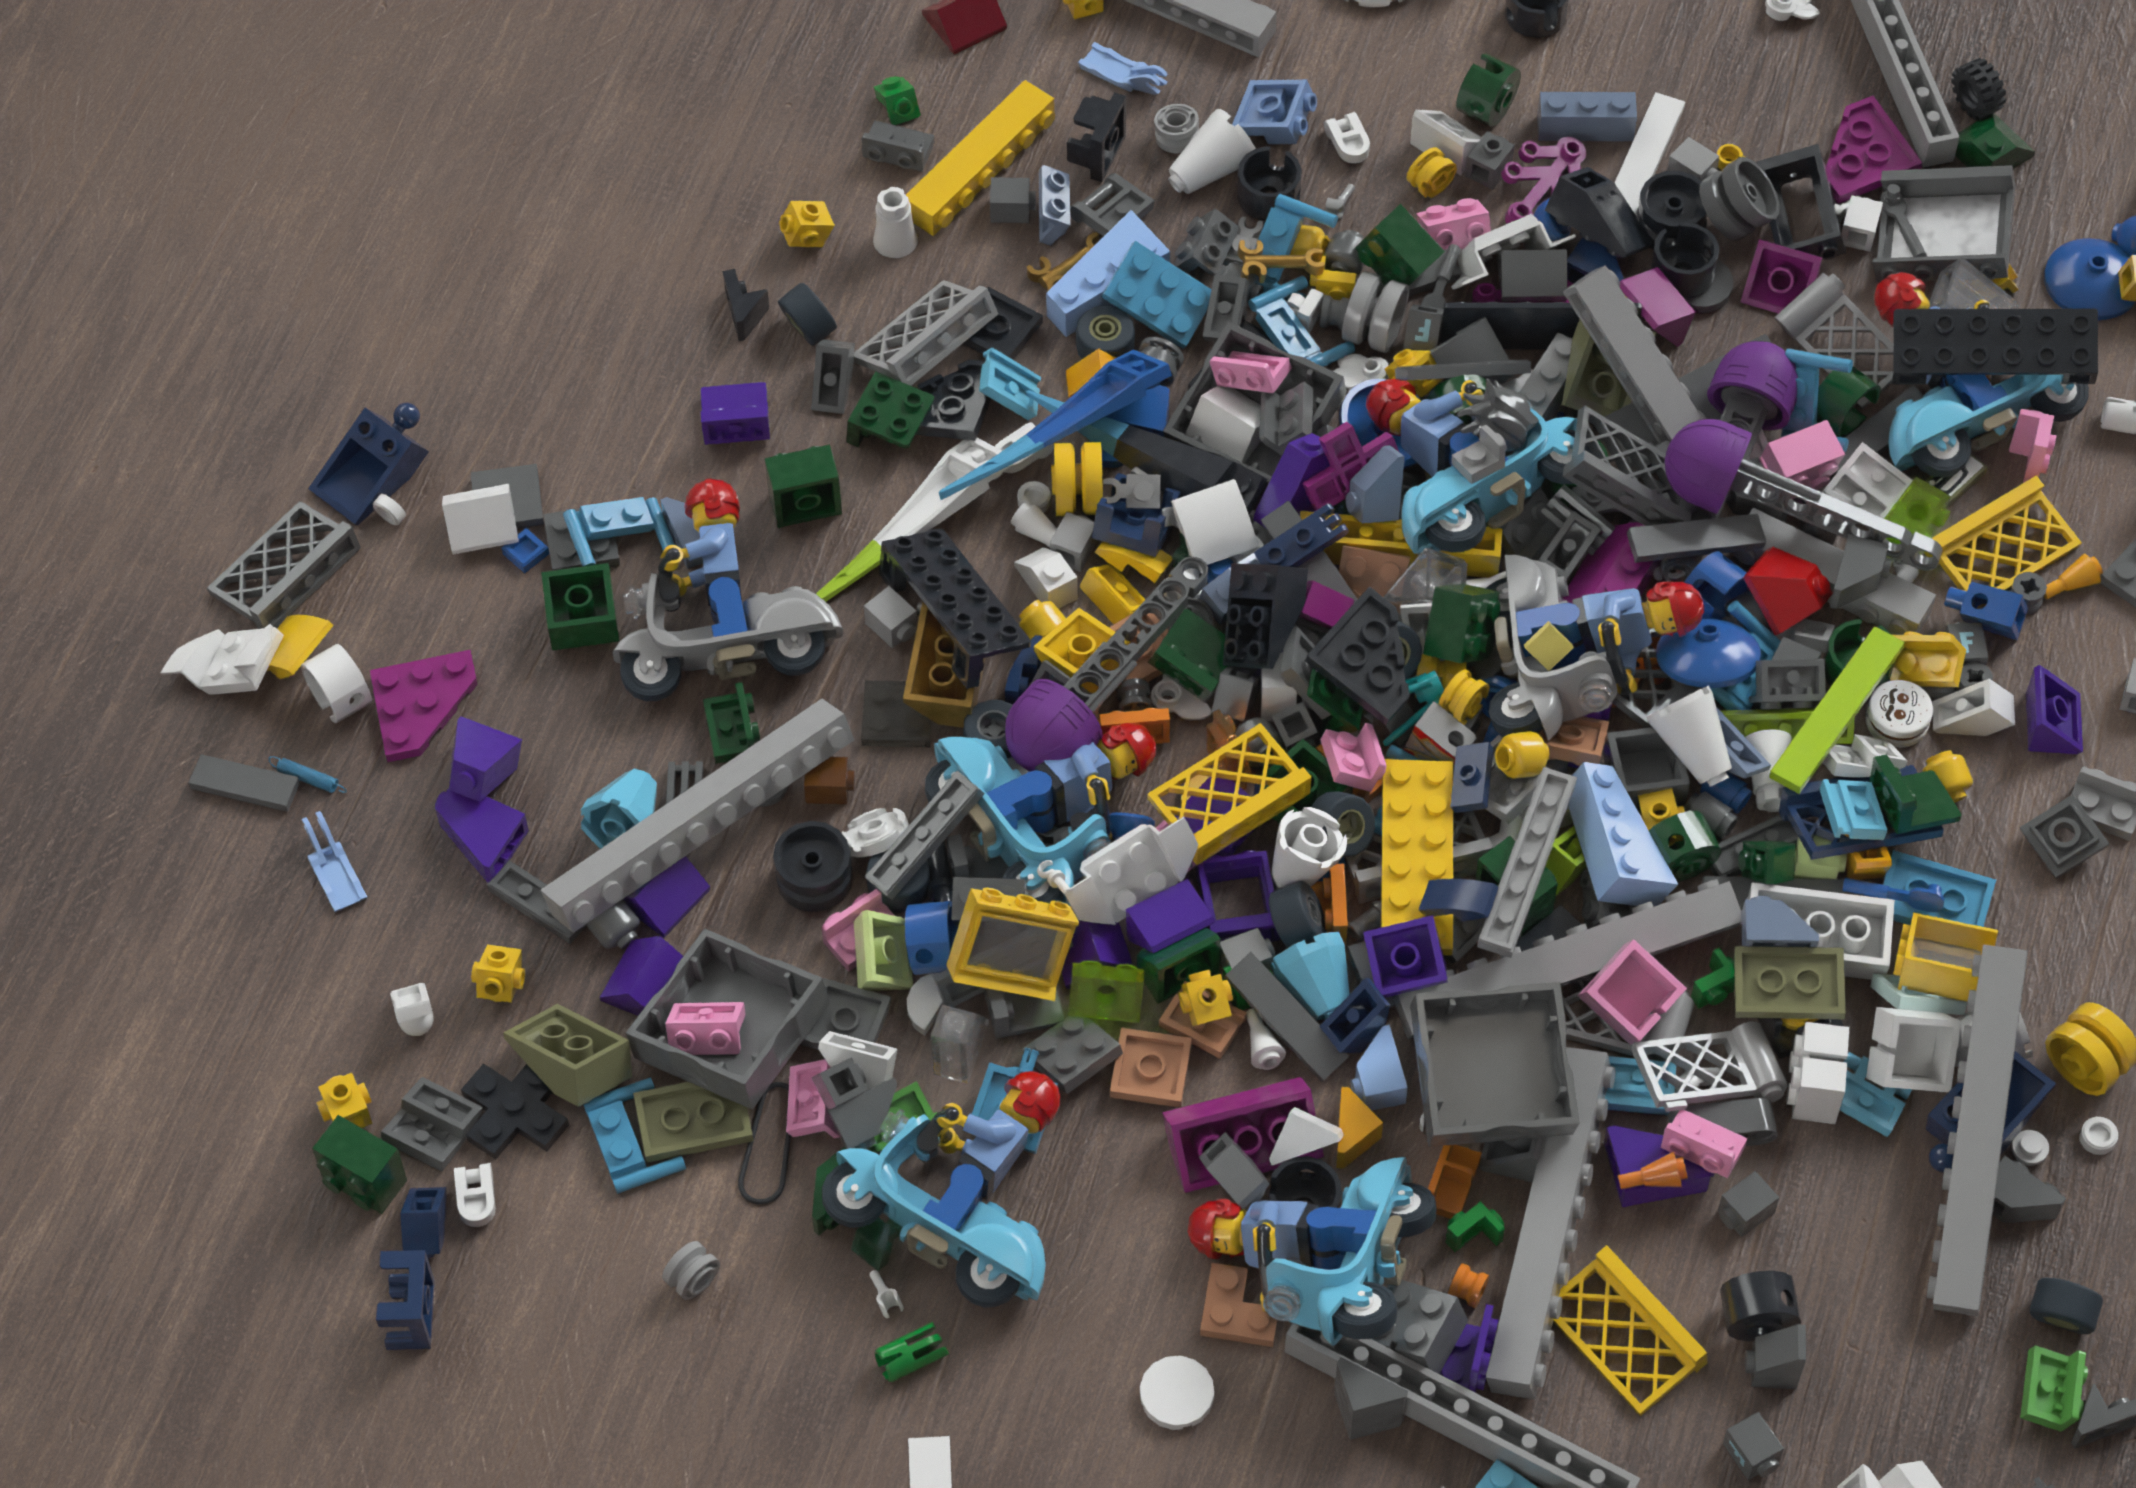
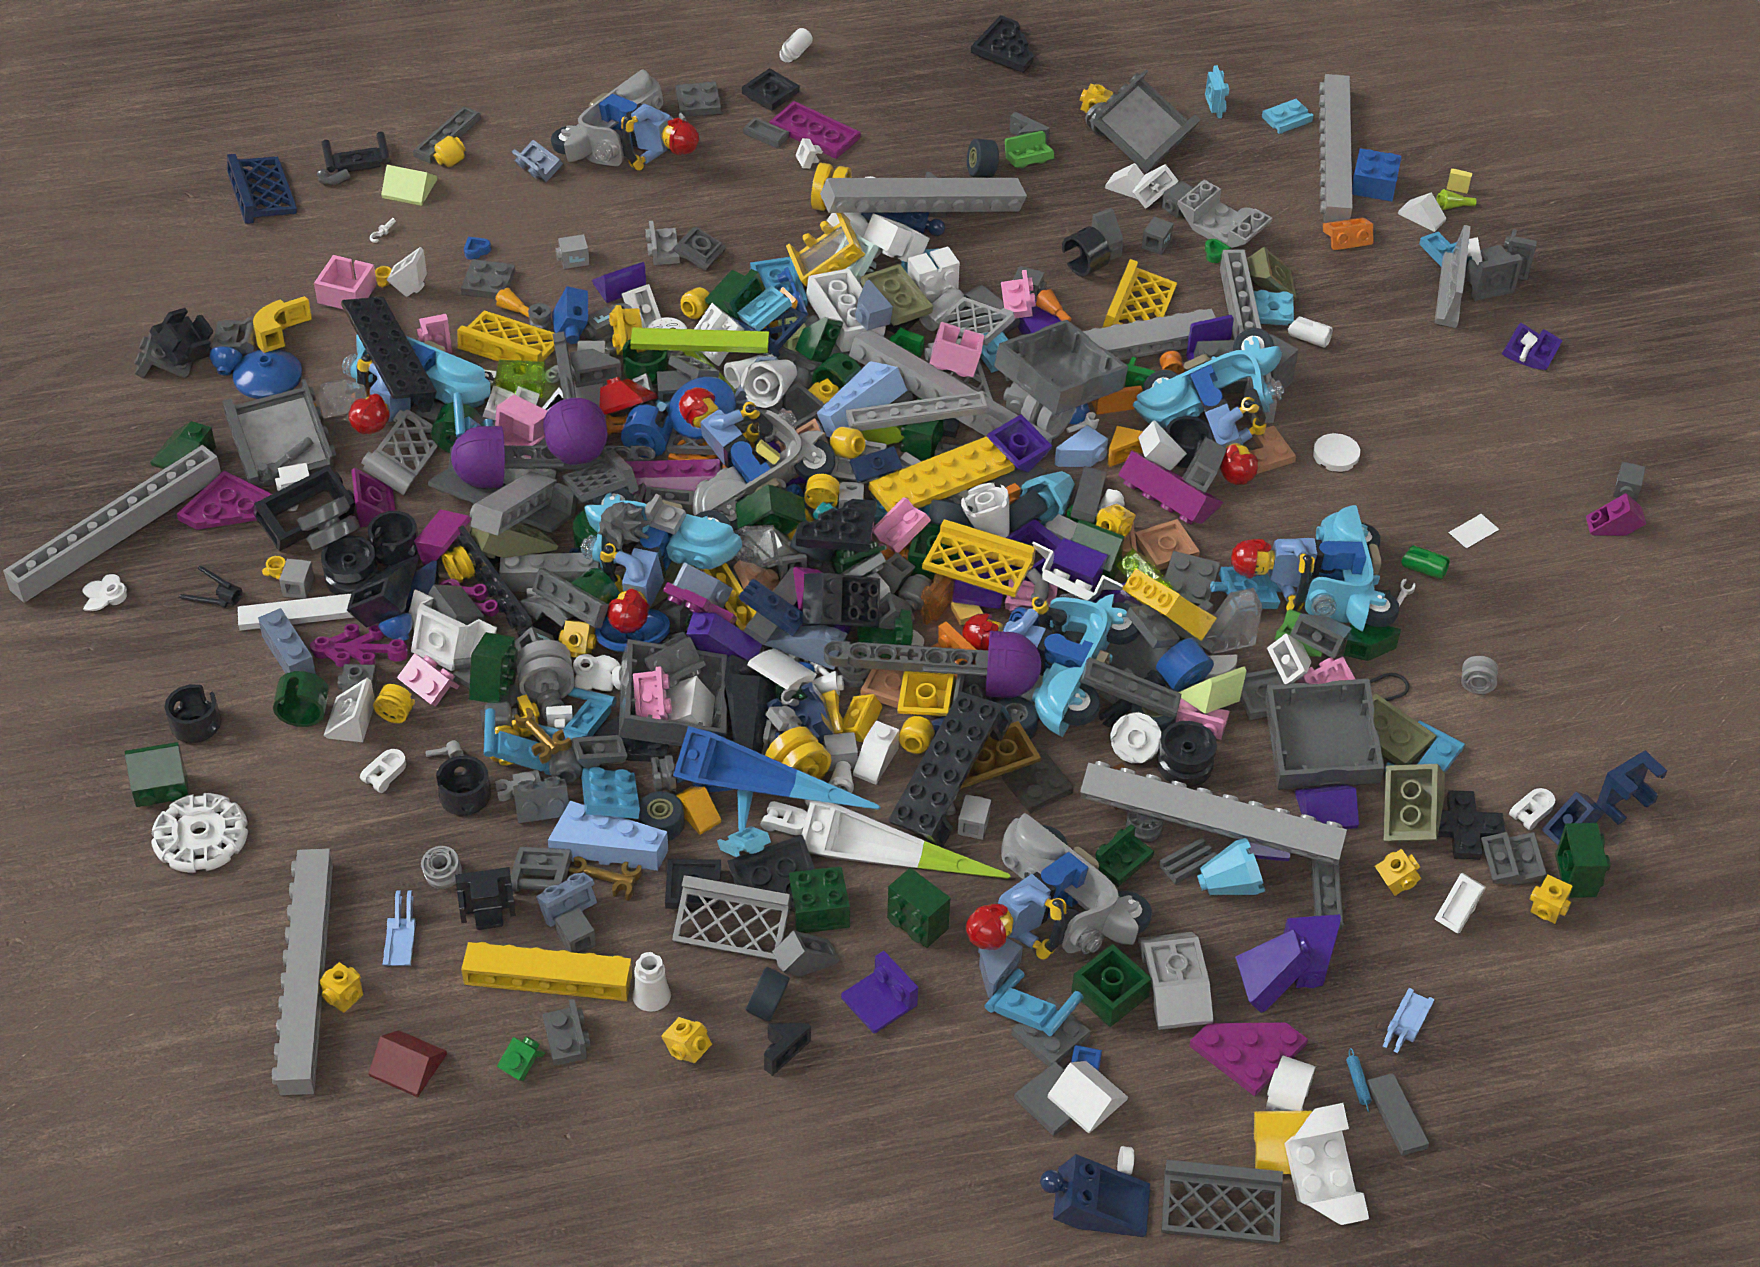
camera: 125 degrees left, 10 degrees down
bright pink bracket [665,1002,746,1055] -> none
dark grey brick [811,1057,868,1110] -> none
white hand [1037,860,1073,896] -> none
white cone [1168,109,1256,194] -> none
medium blue plate [1232,79,1317,144] -> none
dark blue slope [1319,978,1390,1053] -> none
dark blue slope [1418,879,1499,921] -> none
dark grey tile [1627,514,1767,563] -> none
black tyre [1951,58,2006,120] -> none
none -> black plant [179,565,242,608]
none -> light grey slope [1138,932,1213,1030]

